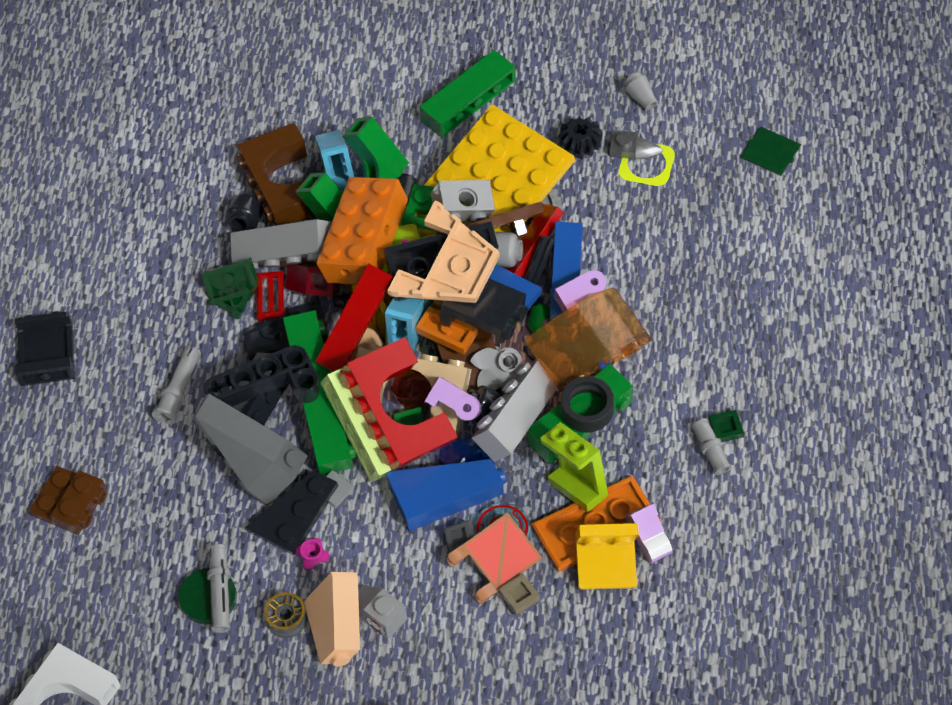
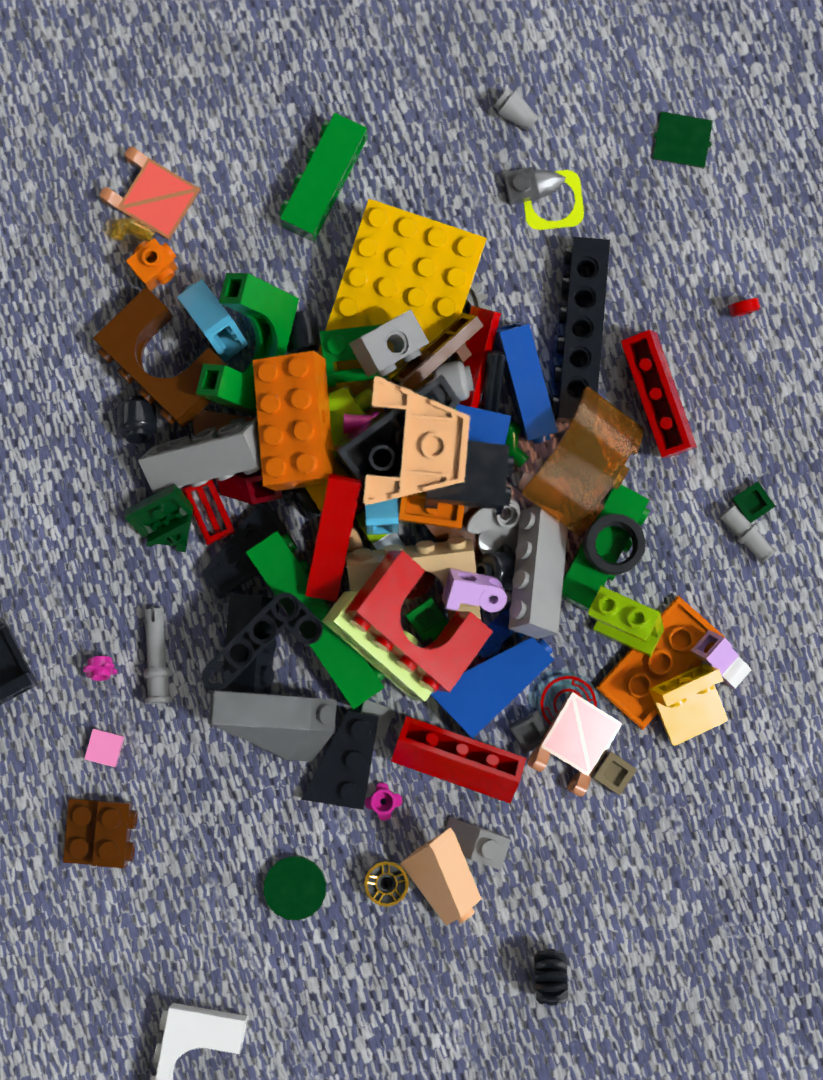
camera: 25 degrees left, 25 degrees up
light grey pin [207,544,231,633] -> none
lavender leg [553,270,606,319] -> none
black gear [558,115,603,159] -> none
none -> dark pink plate [83,656,117,681]
none -> bright pink tile [84,729,125,767]
none -> coral flag [99,146,201,240]
none -> clear yellow arm [109,218,155,242]
none -> orange brick [126,238,178,291]
none -> red brick [391,716,527,804]
none -> black brick [551,237,610,426]
none -> red brick [621,329,697,458]
none -> red tile [728,298,761,317]

